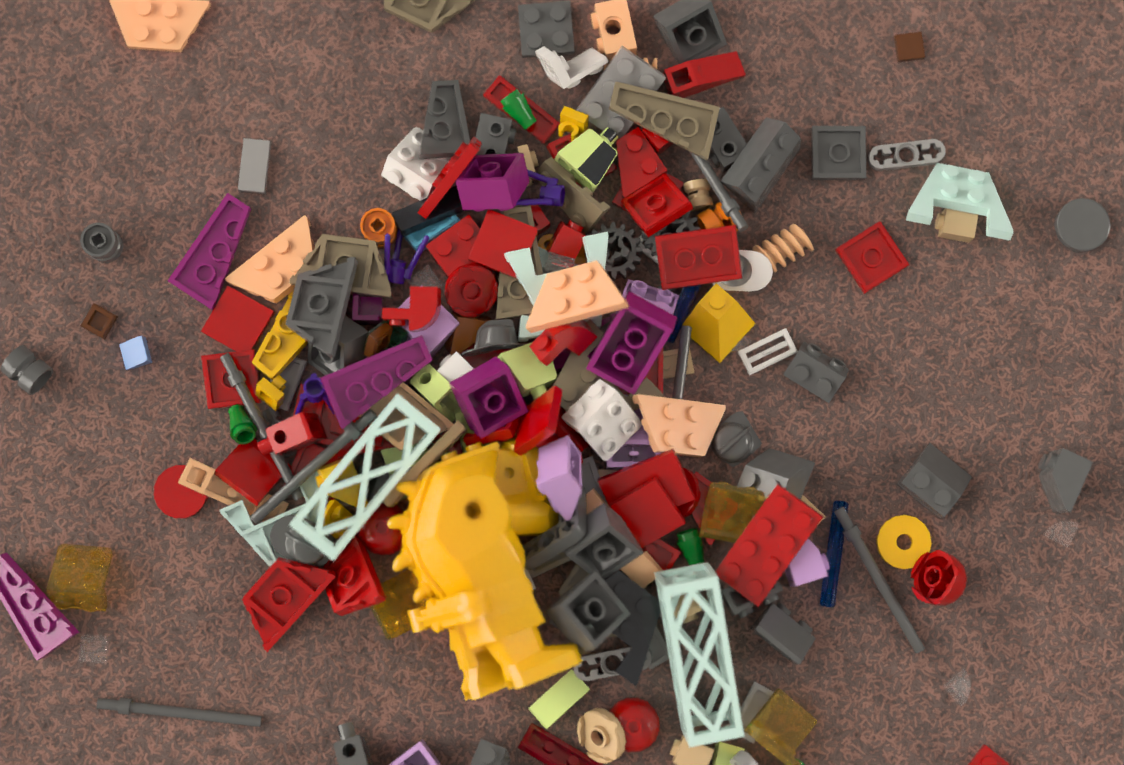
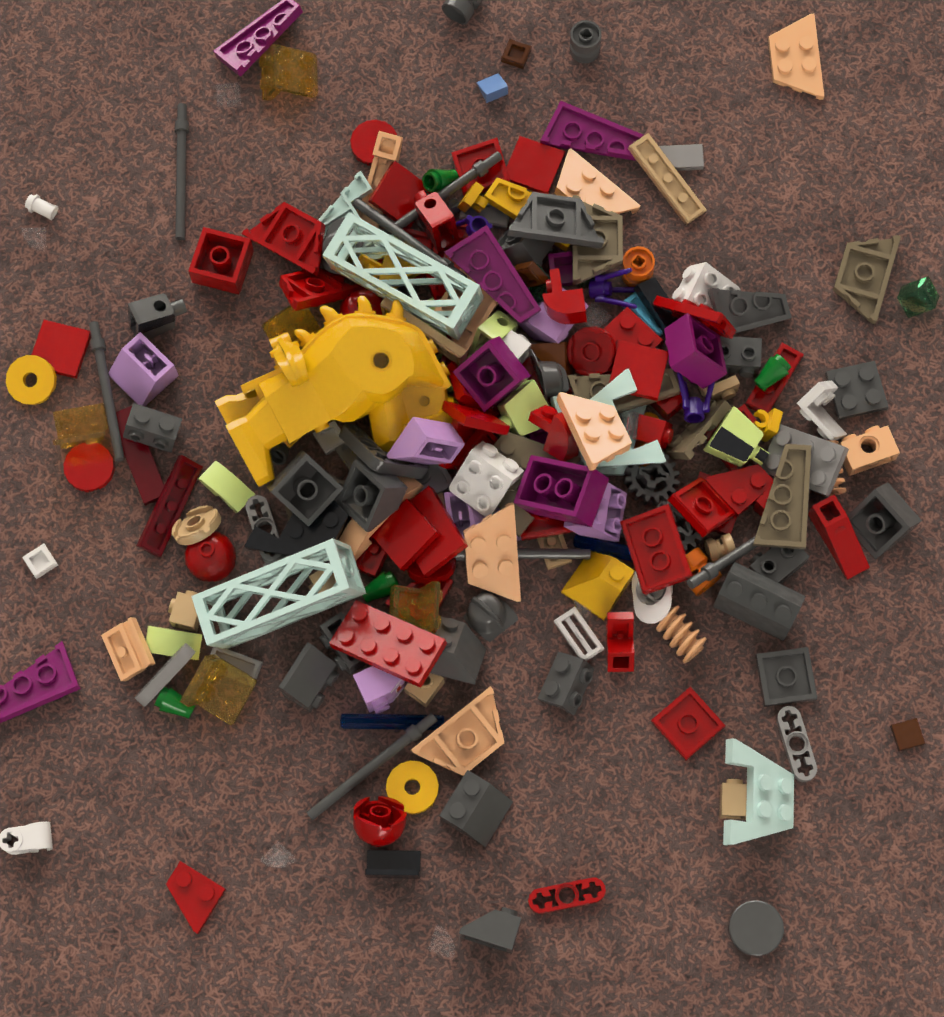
camera: 85 degrees right, 10 degrees down
none -> red brick [188,227,254,295]
none -> black panel [365,850,421,879]
none -> light nougat wing [411,686,504,776]
none -> red beam [528,877,606,914]
none -> red brick [606,612,635,672]
none -> tan tile [628,133,707,226]

